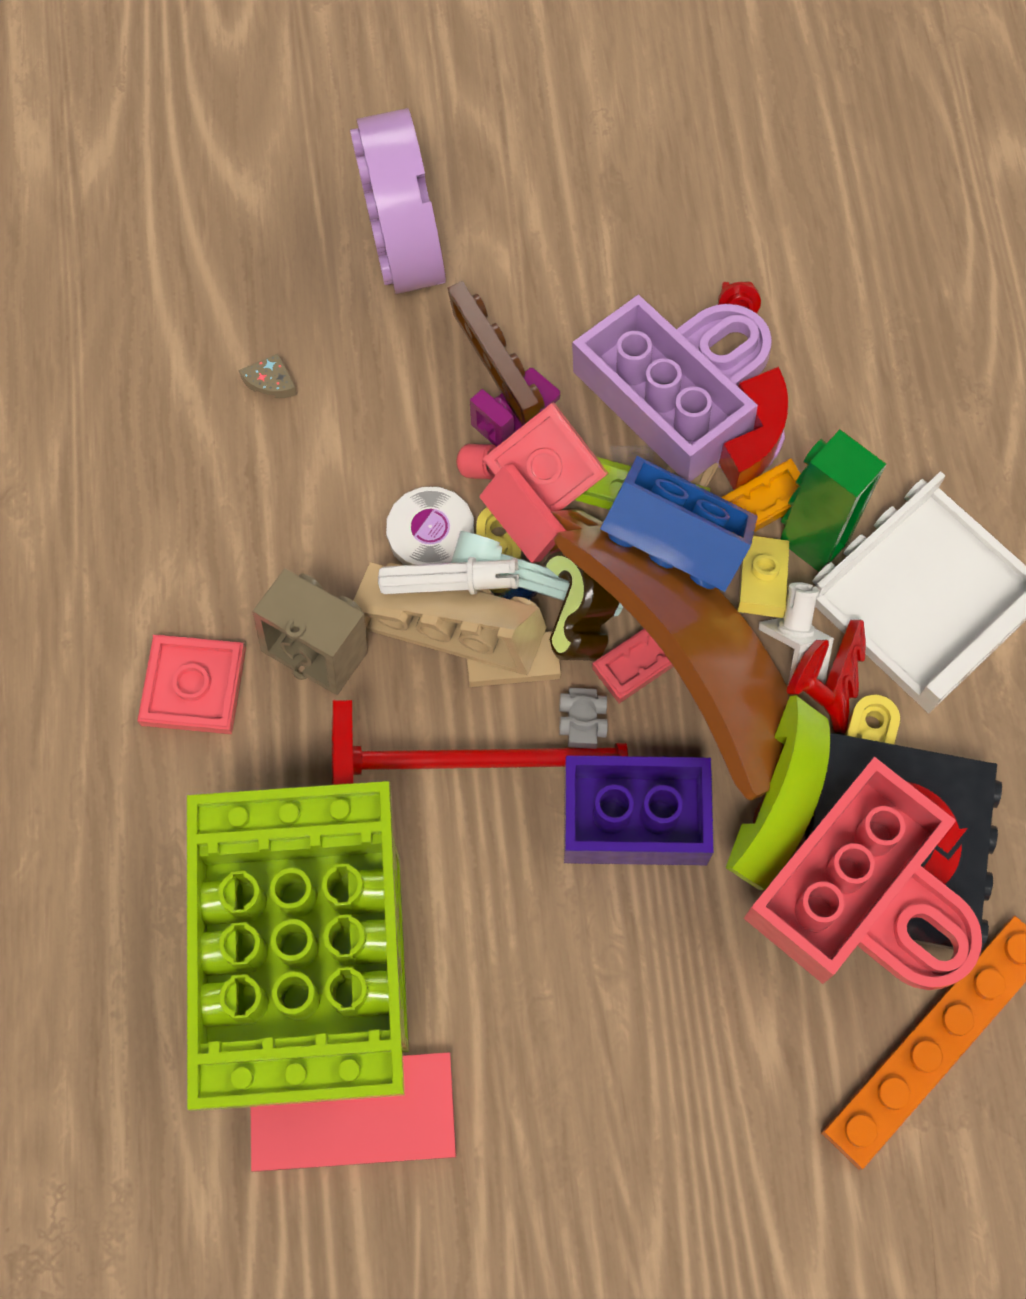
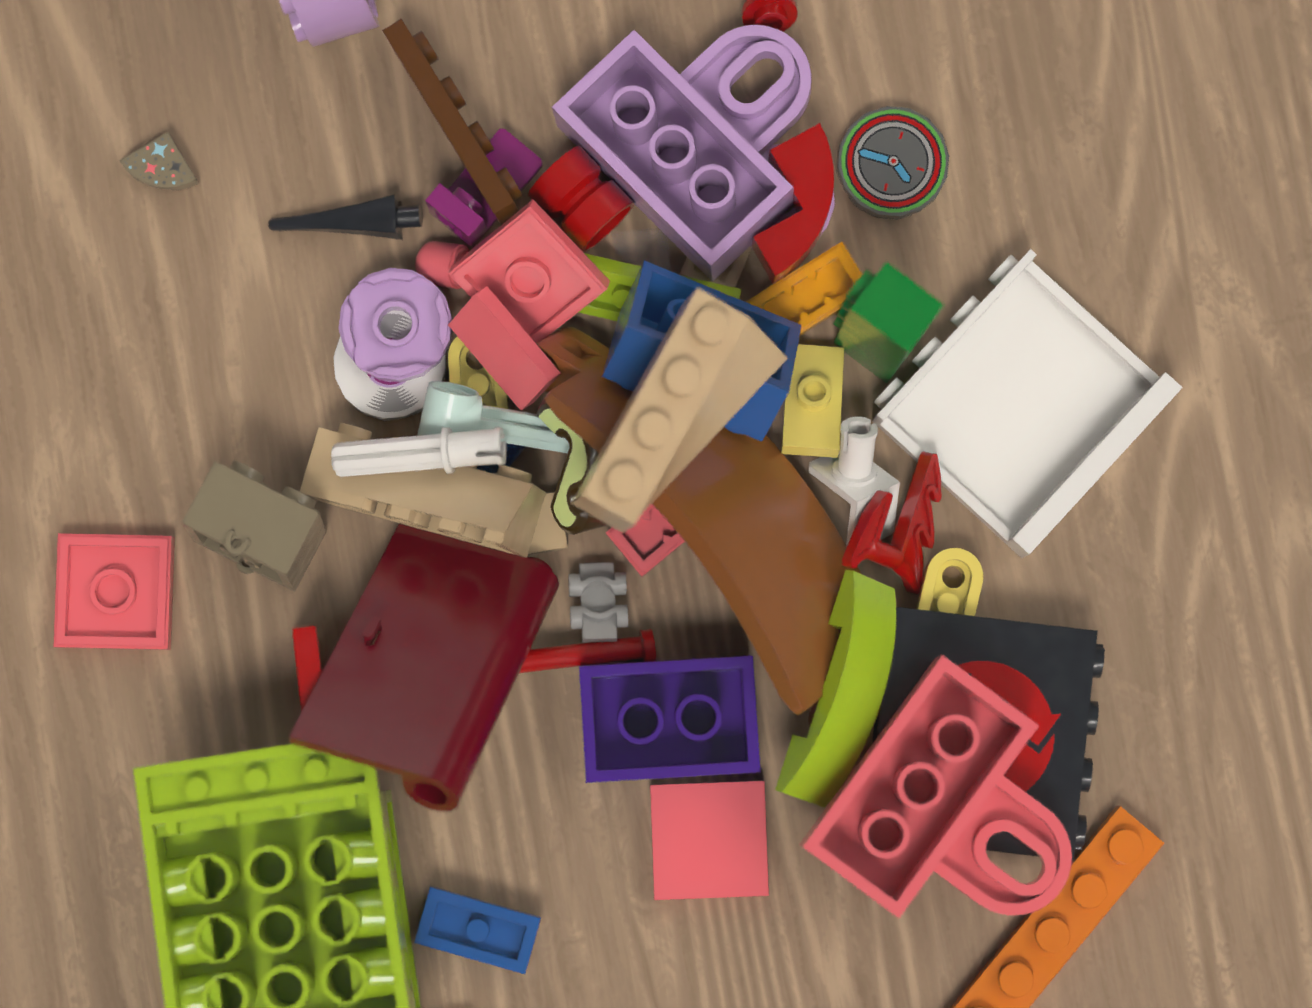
camera: 10 degrees left, 15 degrees up
none -> black piece [268,194,423,240]
none -> dark red door [289,524,559,812]
none -> lavender tile [339,268,453,382]
none -> blue plate [414,886,542,974]
none -> red wheel [528,145,635,253]
none -> tan wedge [571,288,788,533]
none -> coral tile [650,781,769,900]
none -> tile [836,106,949,220]

